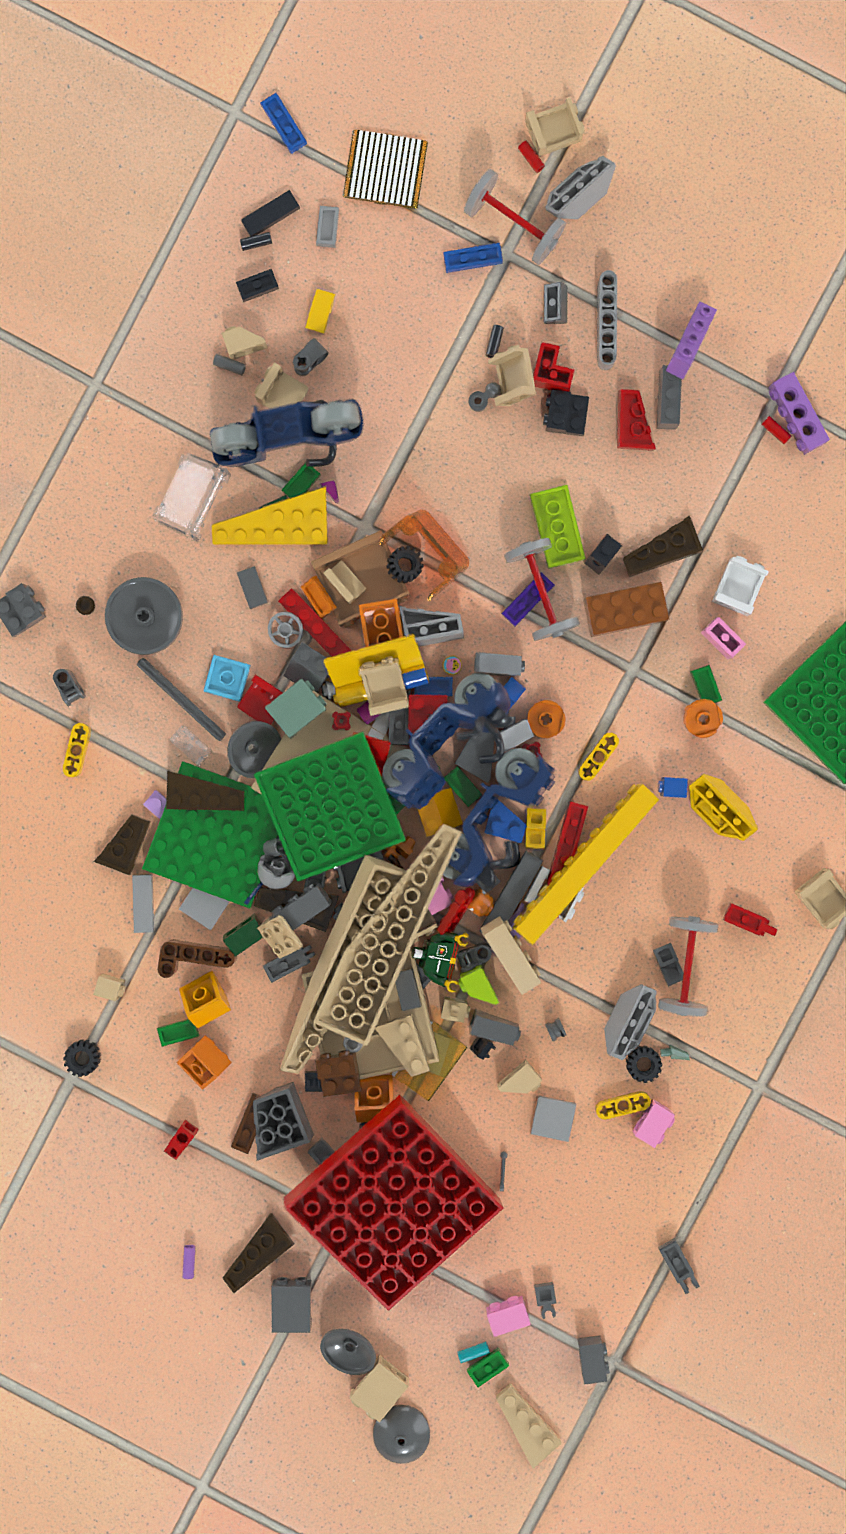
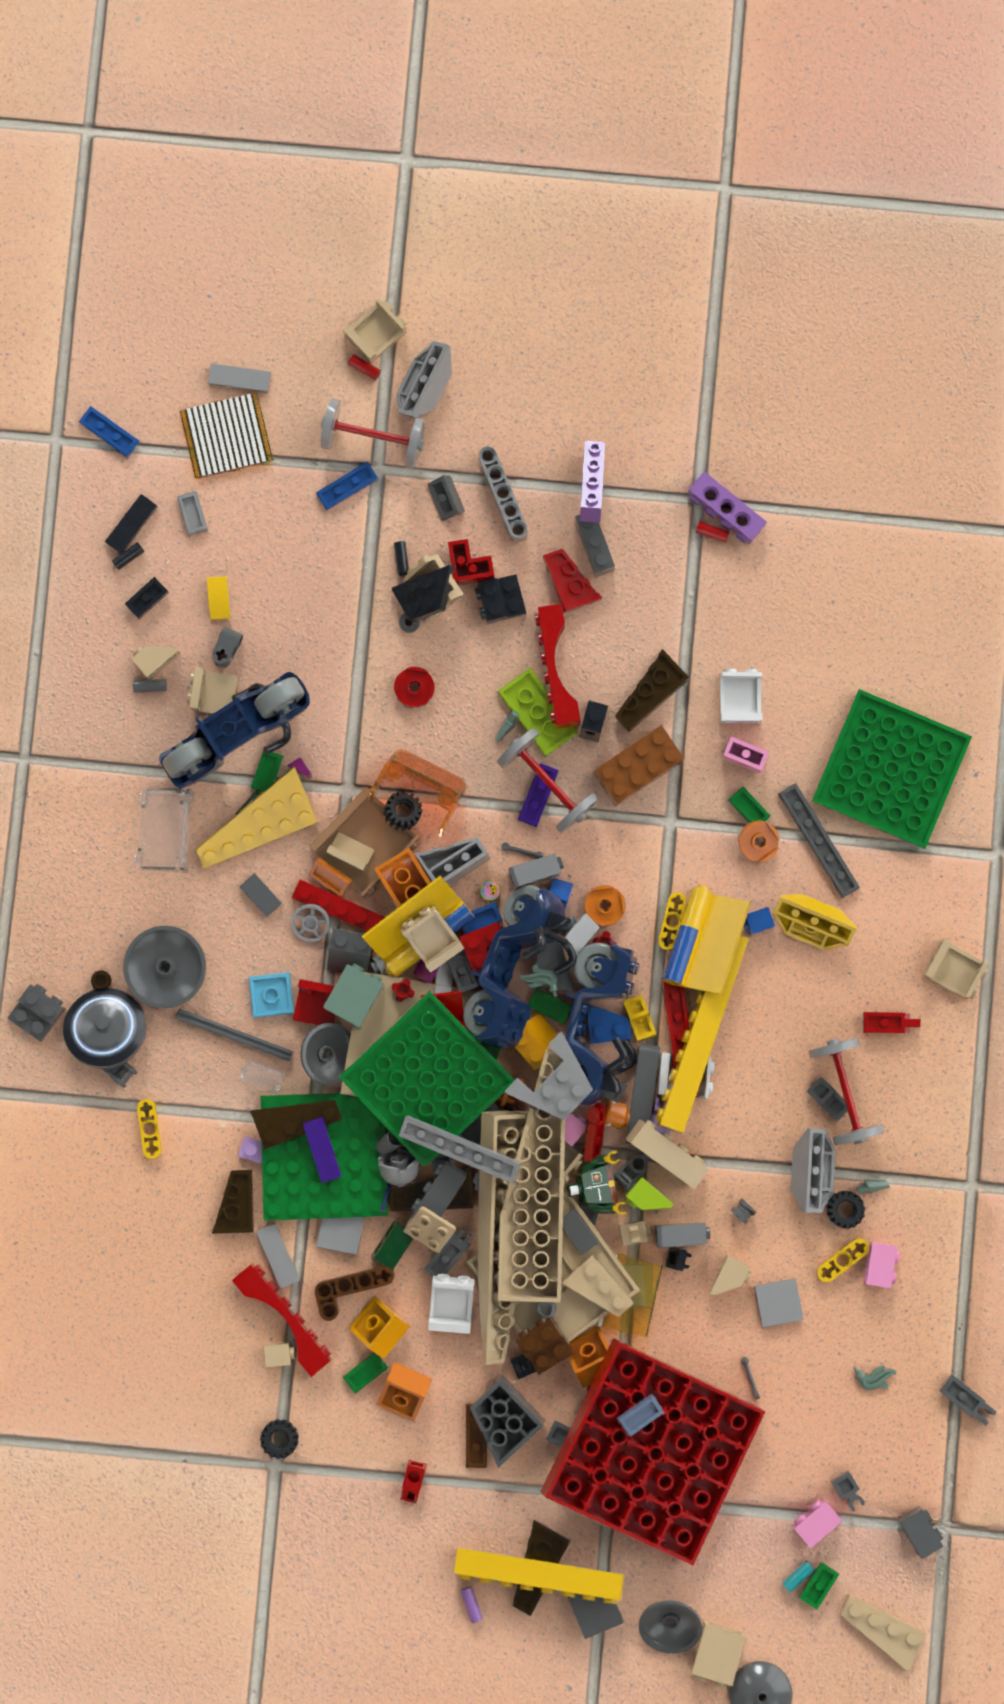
camera: 20 degrees left, 5 degrees down
none -> dish [63,988,147,1069]
none -> light grey tile [208,363,271,393]
none -> red arch [232,1263,332,1377]
none -> dark purple tile [303,1117,342,1183]
none -> black wing [392,565,455,622]
none -> red plate [394,667,435,708]
none -> light grey plate [399,1116,522,1183]
none -> white panel [428,1274,475,1334]
none -> yellow brick [454,1548,625,1604]
none -> sand green bar [496,711,519,741]
none -> dark grey hinge [501,842,543,859]
none -> light grey wing [505,1032,593,1120]
none -> sand green piece [520,964,558,997]
none -> red arch [534,604,581,729]
none -> sand blue tile [617,1394,664,1437]
none -> yellow door [662,885,751,995]
none -> dark grey tile [778,783,860,898]
none -> sand green piece [854,1366,897,1390]

